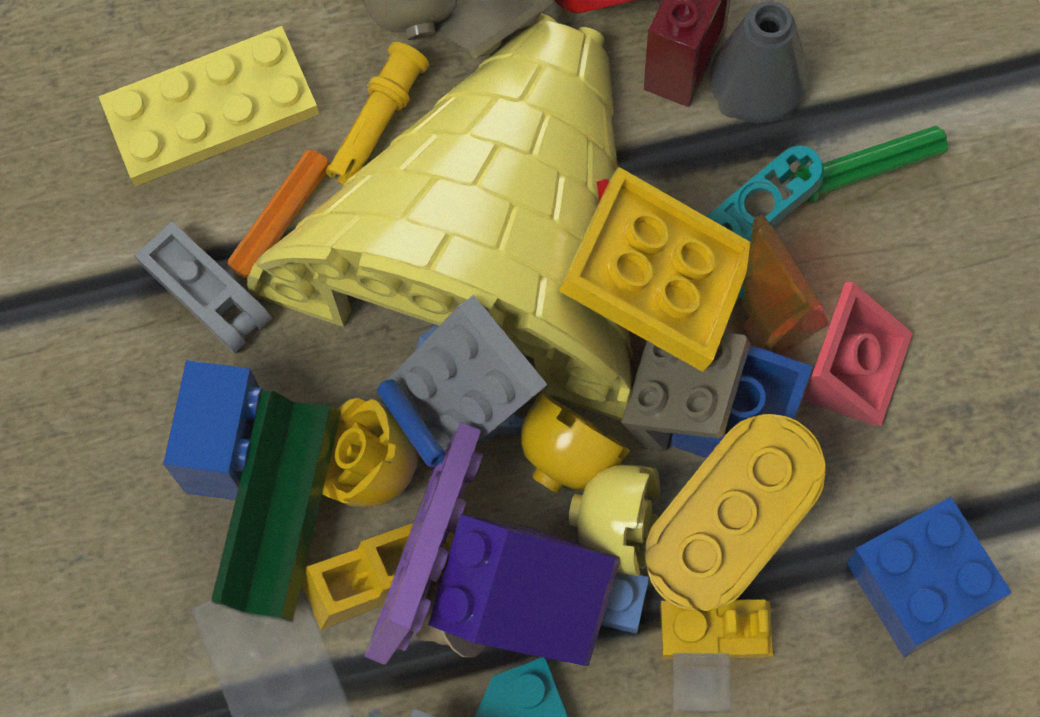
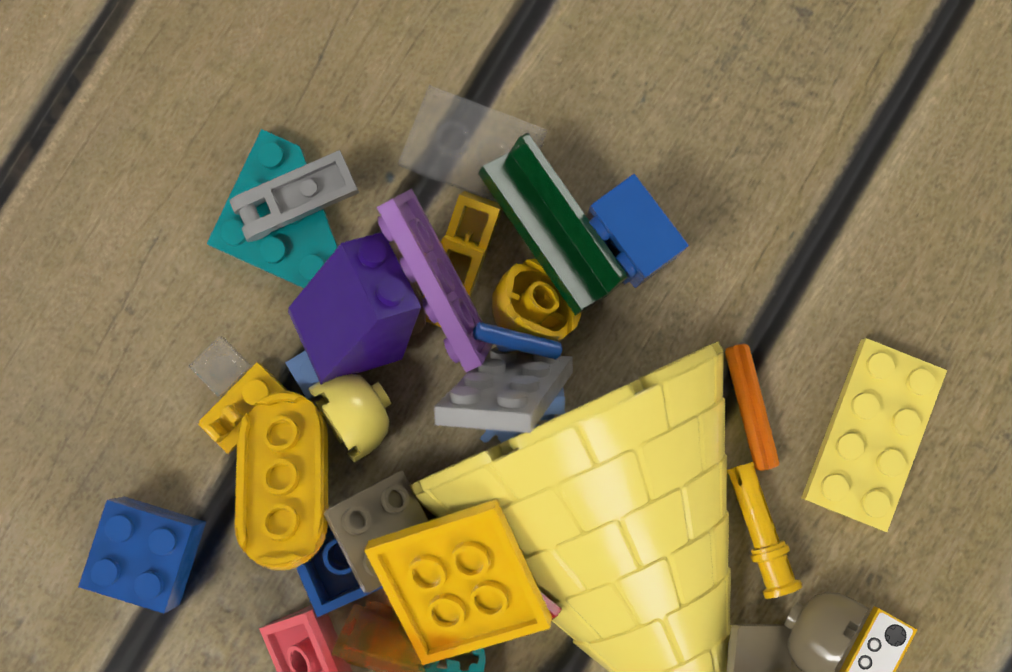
camera: 130 degrees right, 15 degrees up
light grey plate [134,221,272,354] -> none
yellow cylinder [520,393,631,493] -> none

